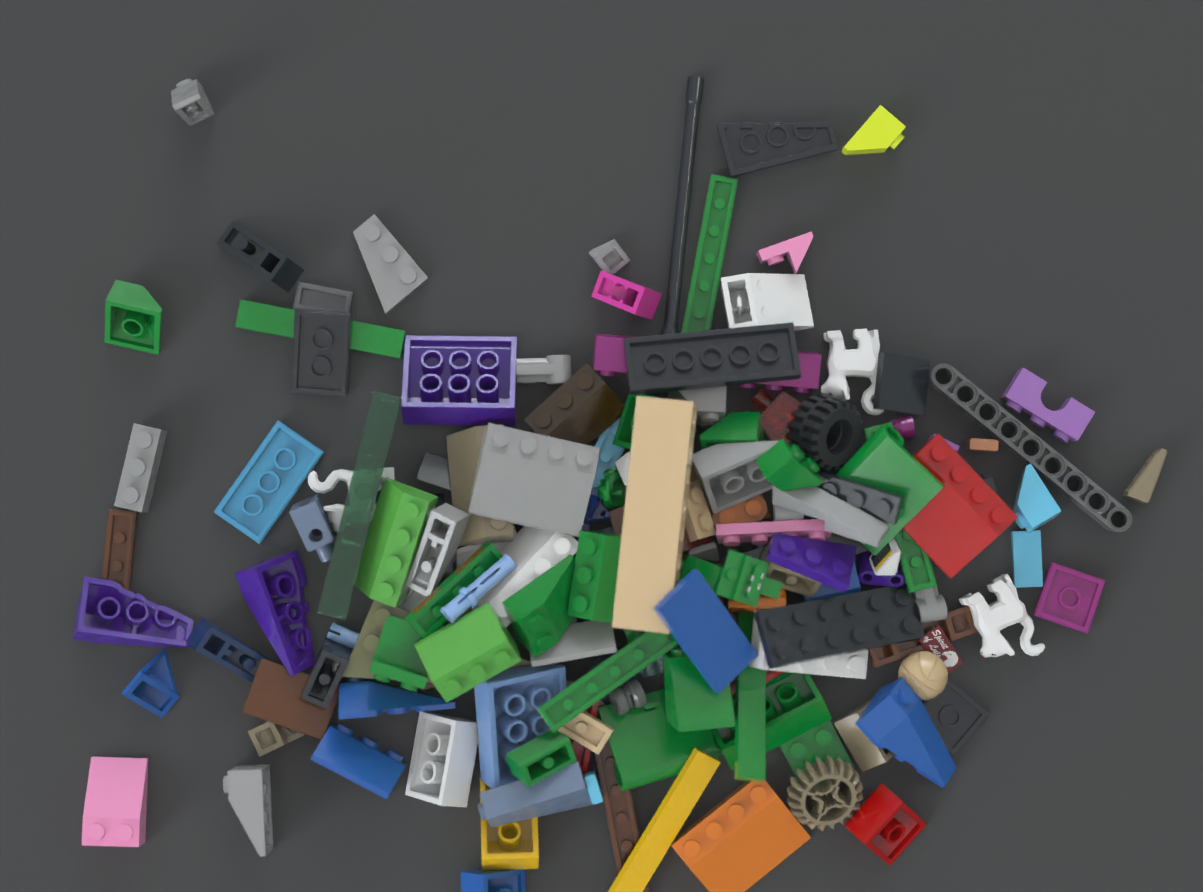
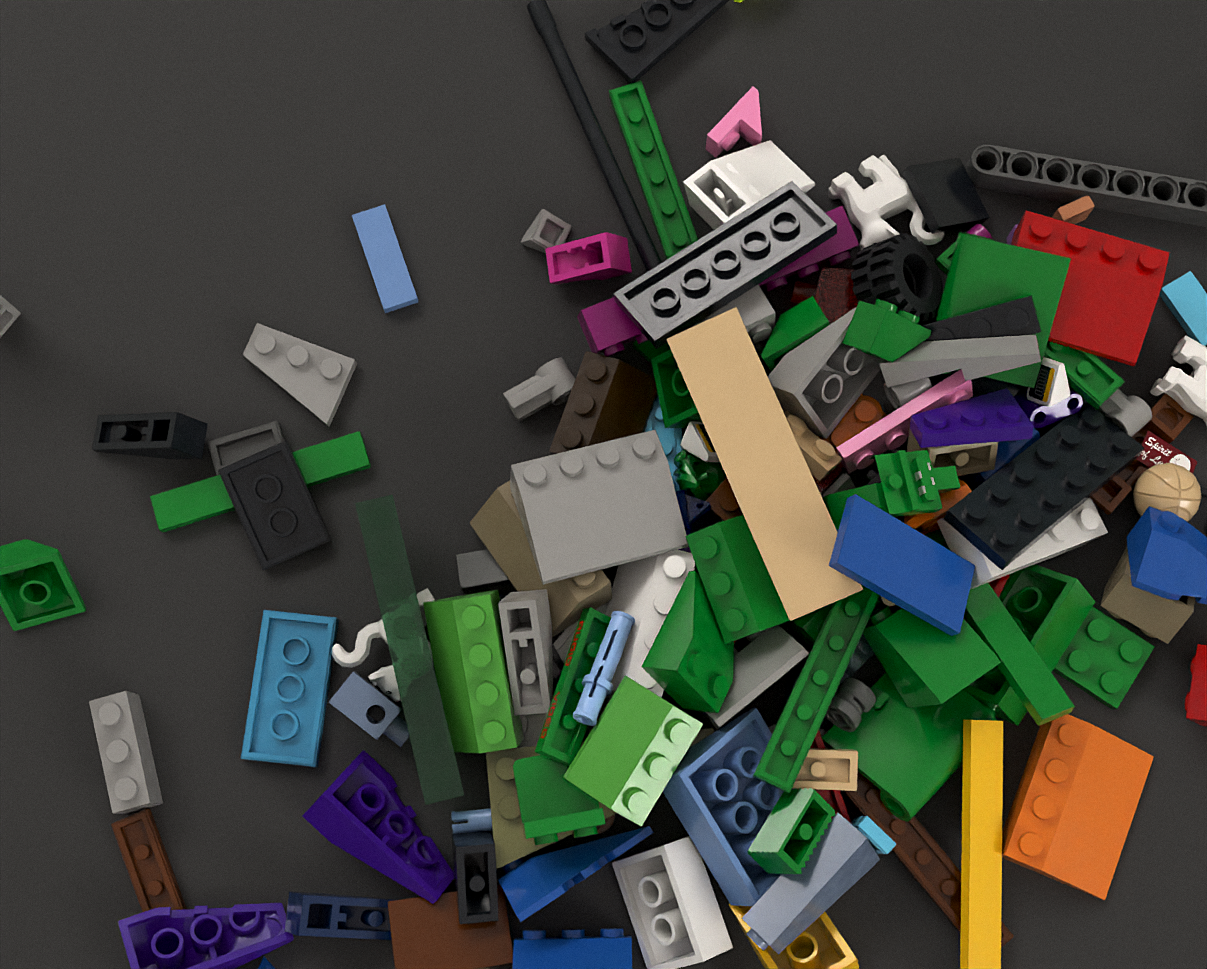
camera: 25 degrees left, 10 degrees down
dark purple slope [401,335,517,426] -> none
dark tan gear [787,755,863,831] -> none
medium lavender arch [1001,367,1095,443] -> none
medium azure slope [1013,463,1061,533] -> none
none -> medium blue tile [352,204,419,313]

